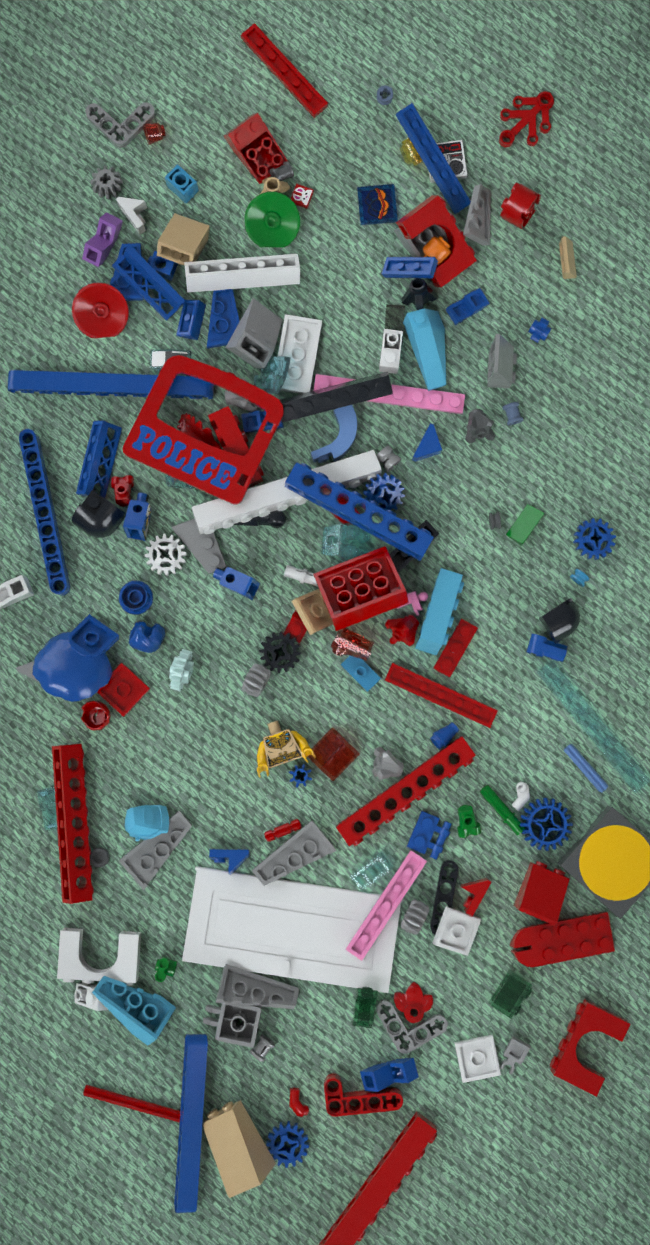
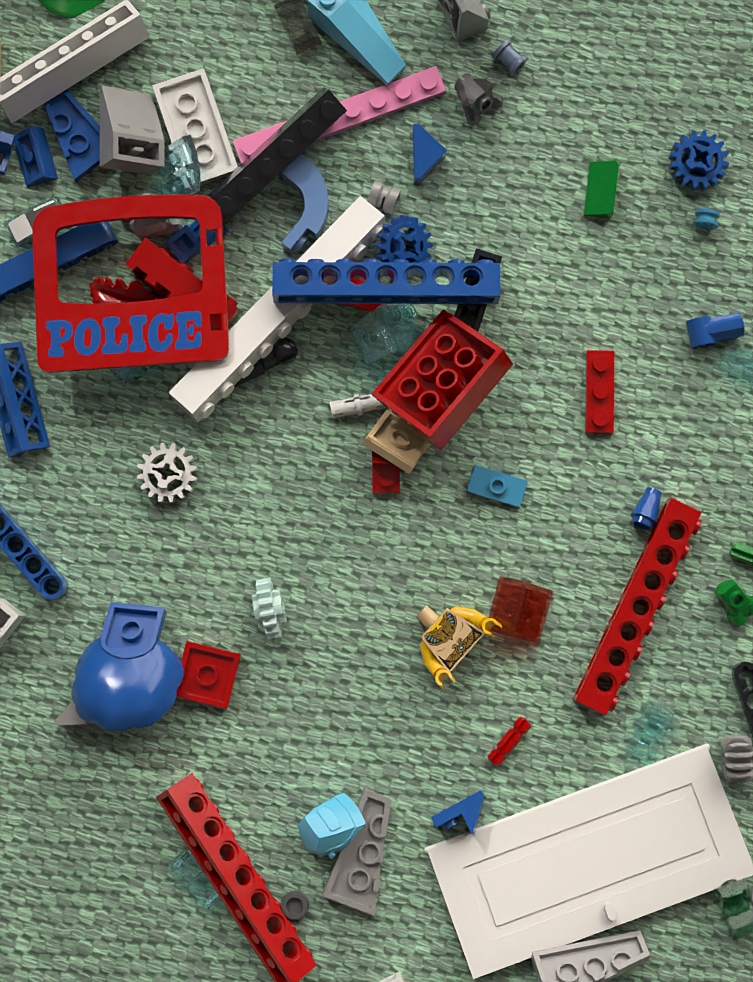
camera: 30 degrees left, 0 degrees up
black brick [71,490,126,538] -> none
red hair [81,701,111,730] -> none
red plate [111,475,134,507] -> none
blue piece [119,580,153,615] -> none
blue torso [123,493,152,541] -> none
blue hair [129,622,165,653] -> none
light grey wing [171,519,227,574] -> none
blue torso [213,567,260,600] -> none
light grey gear [242,664,271,697] -> none
light grey wing [252,820,337,886] -> none
black gear [259,631,302,673] -> none
blue gear [289,764,312,787] -> none
clear red slope [331,628,374,660] -> none
bright pink plate [346,850,427,961] -> none
light grey rock [372,747,404,780] -> none
white slope [379,329,403,374] -> none
red plate [384,663,498,728] -> none
red rock [385,615,419,646] -> none
bright pink piece [397,591,428,616] -> none
blue plate [407,810,452,860] -> none
medium azure wedge [415,568,464,655] -> none
dark grey bush [489,512,501,530] -> none
black brick [539,598,580,644] -> none

